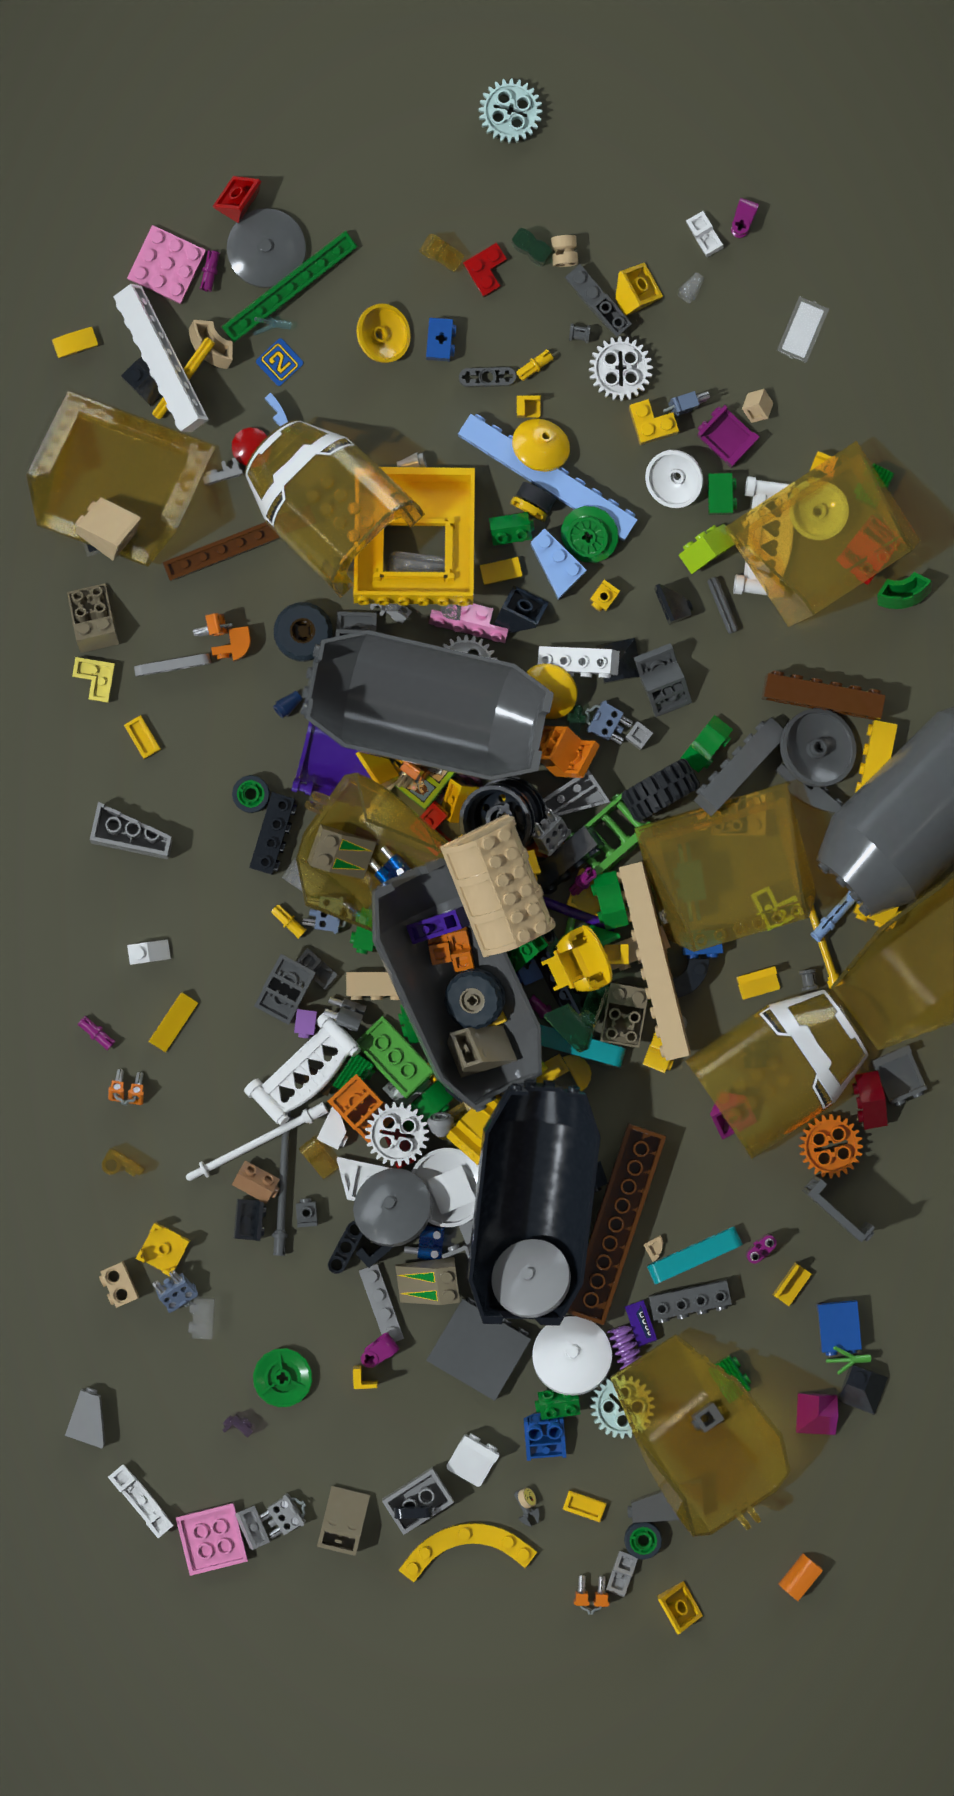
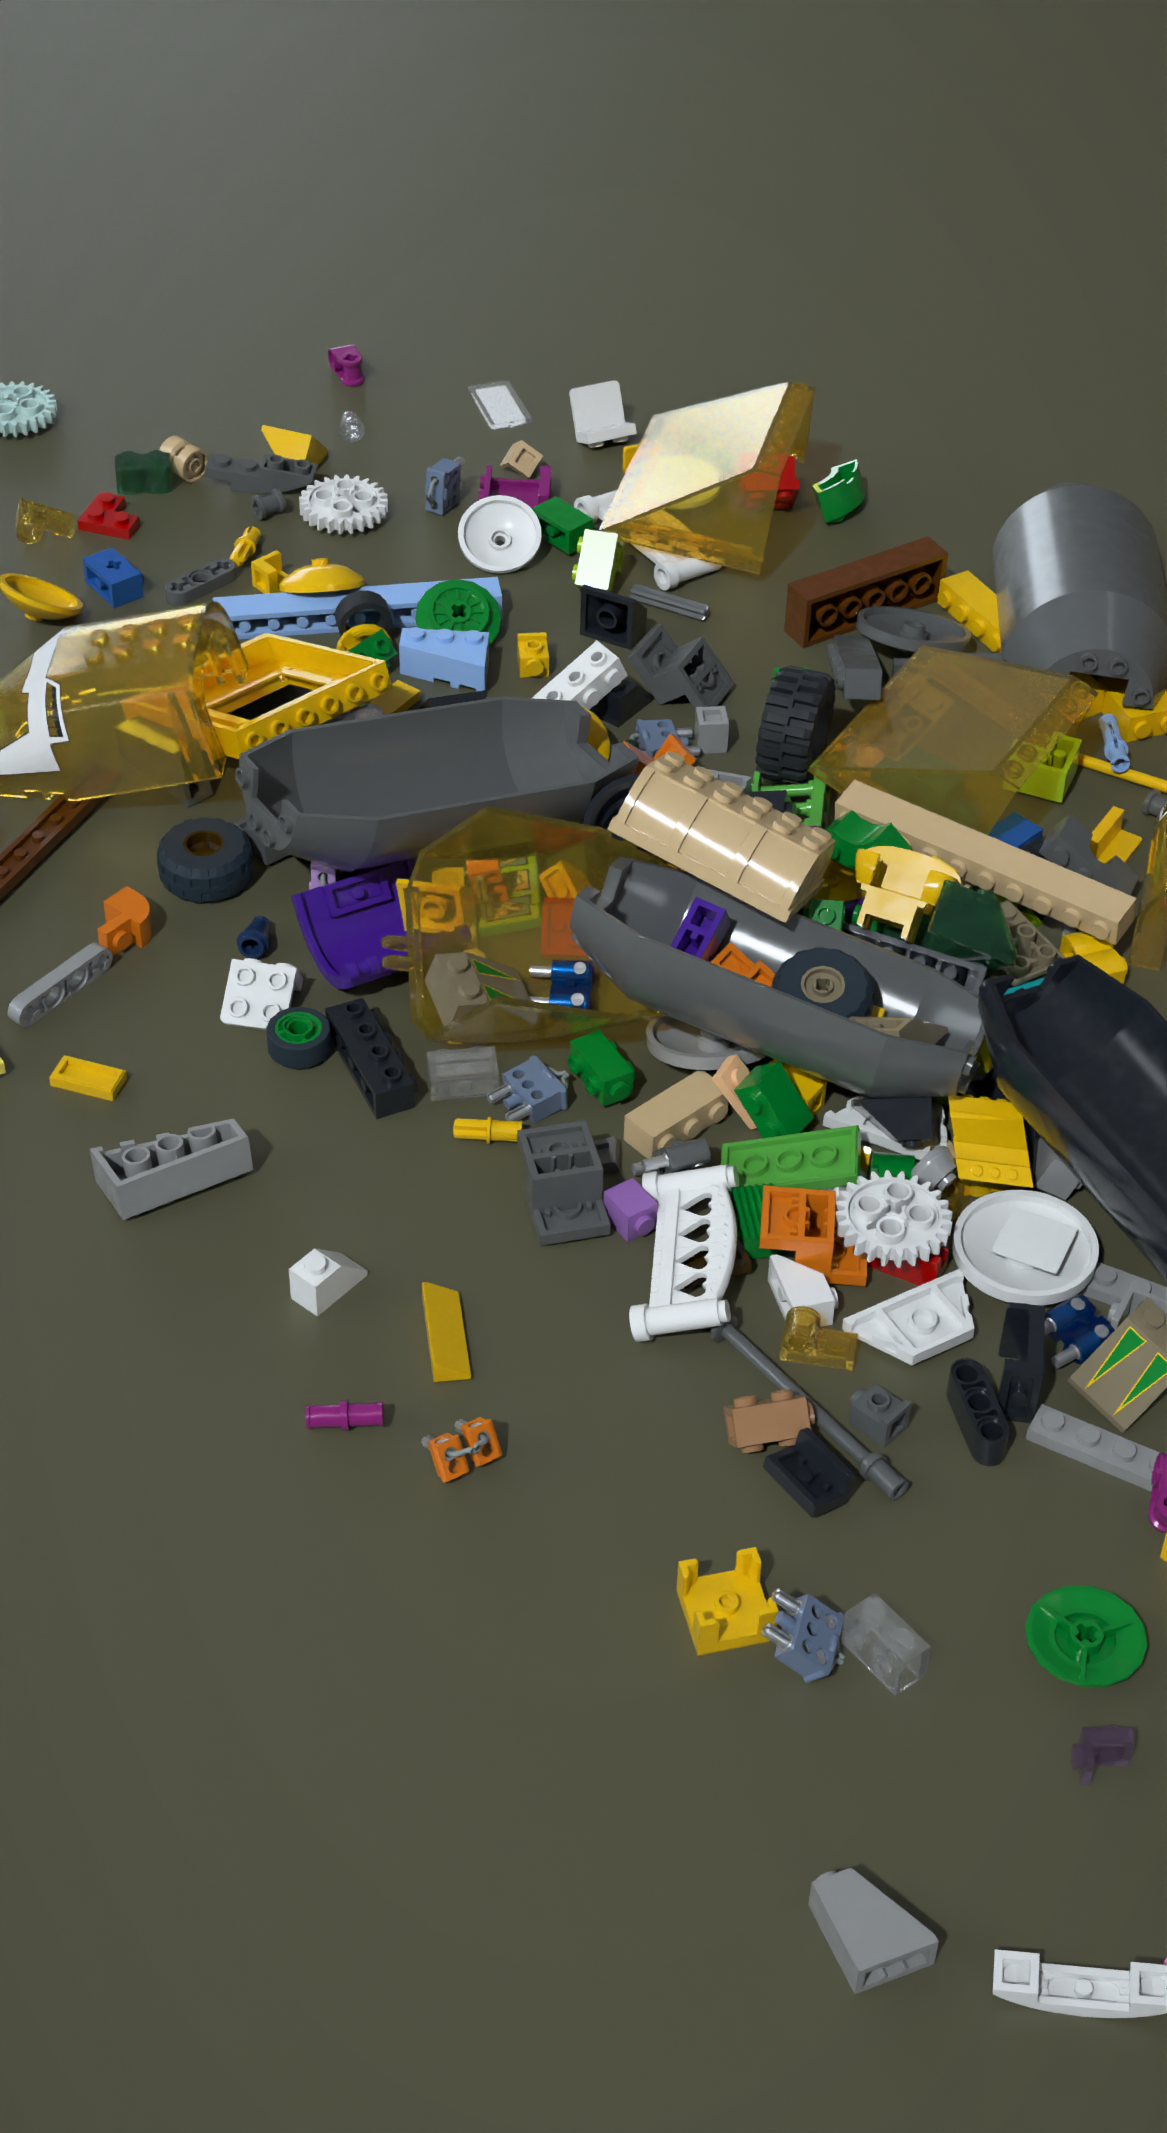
camera: 35 degrees left, 45 degrees down
tan brick [99,1261,139,1308] -> none
clear yellow plate [102,1148,145,1177] -> none
white bar [186,1102,329,1181] -> none
orange piece [193,613,233,637] -> none
dark grey dish [353,1168,432,1247] -> none
yellow brick [629,399,679,446] -> none
white slope [686,211,724,257] -> none
none -> white bracket [220,958,303,1030]
none -> white bracket [569,380,637,448]
none -> dark grey arch [1039,814,1139,895]

